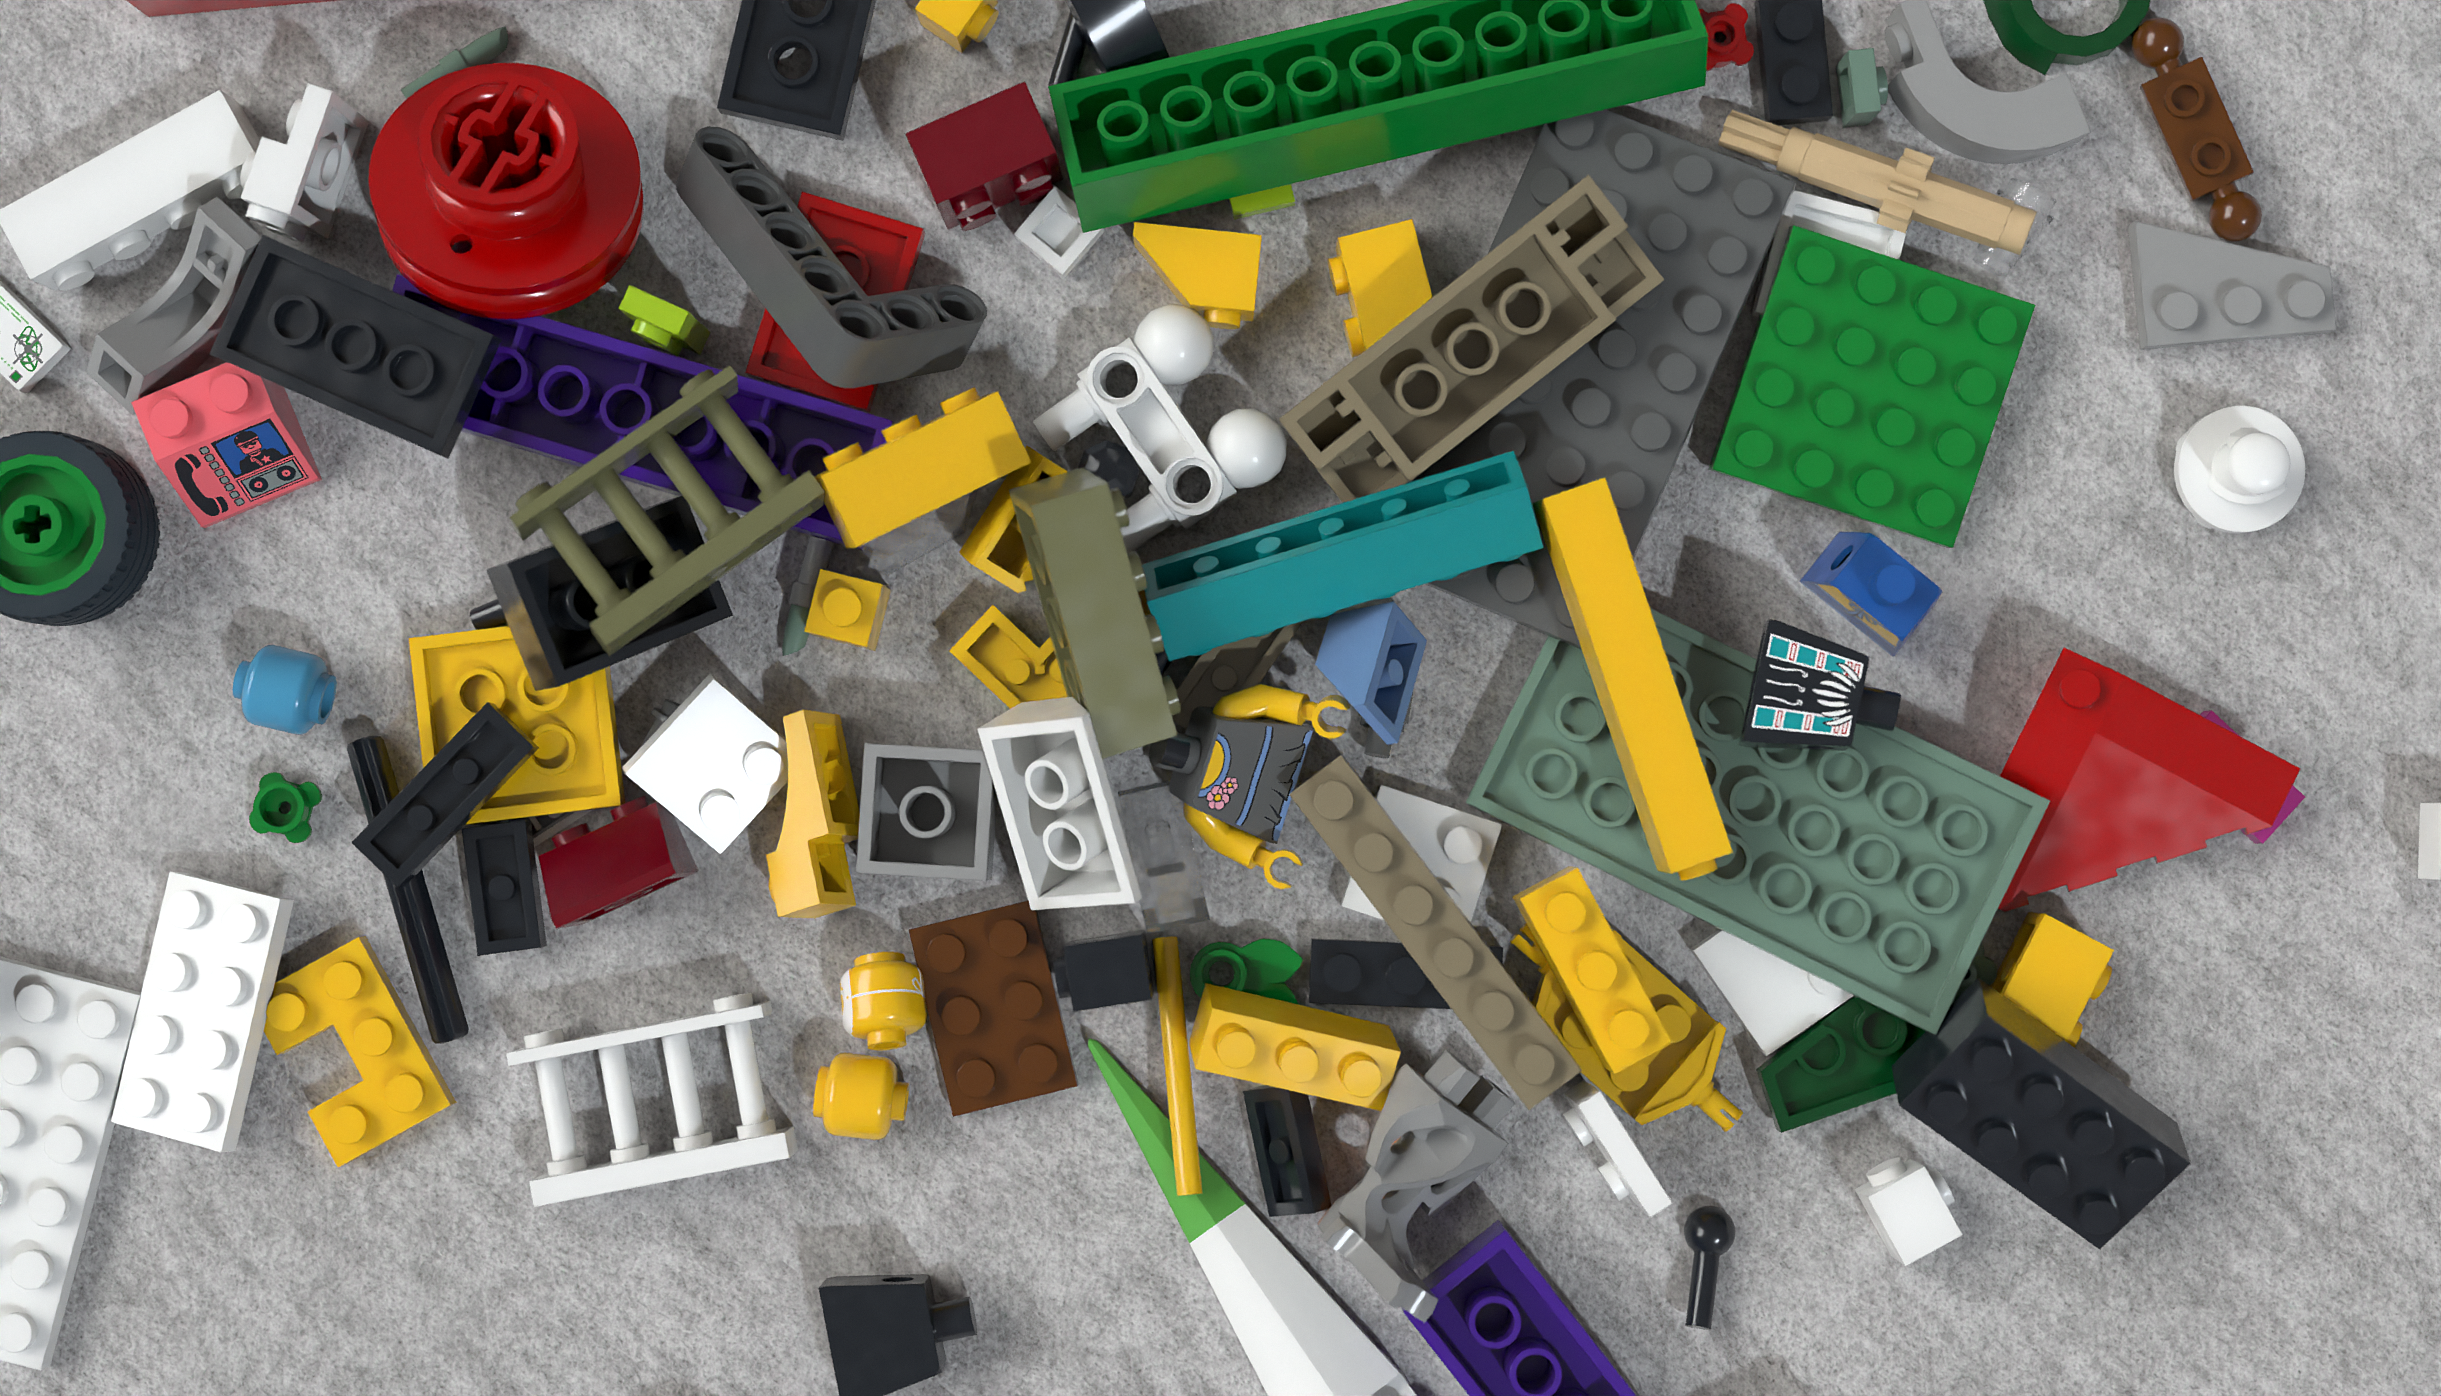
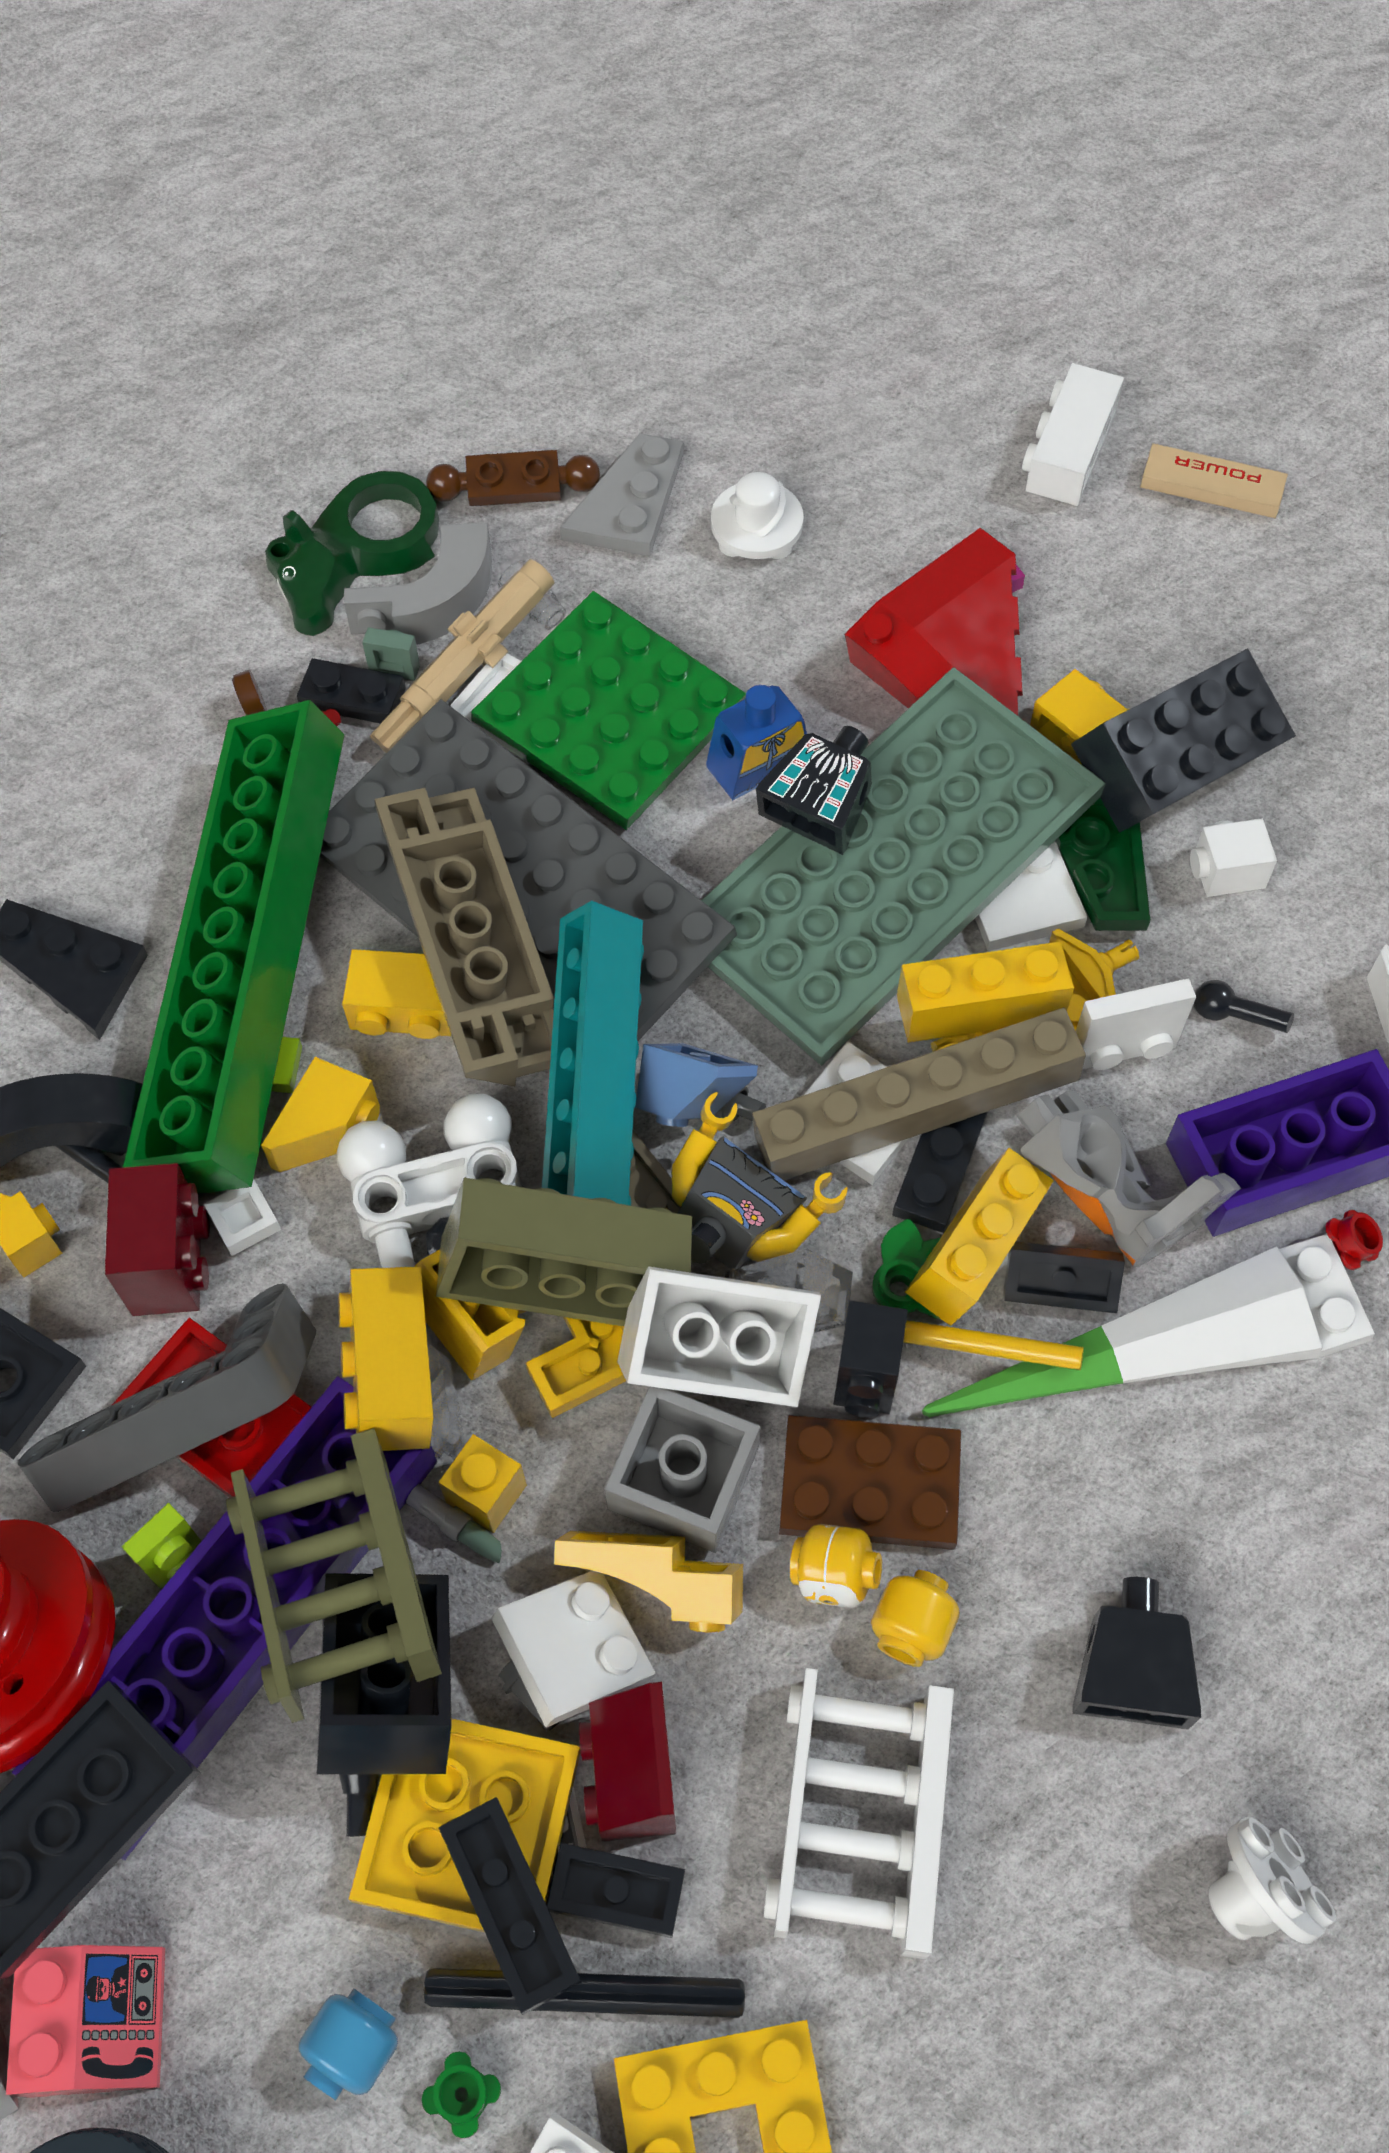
camera: 70 degrees left, 25 degrees down
yellow brick [1532,478,1733,881] -> none

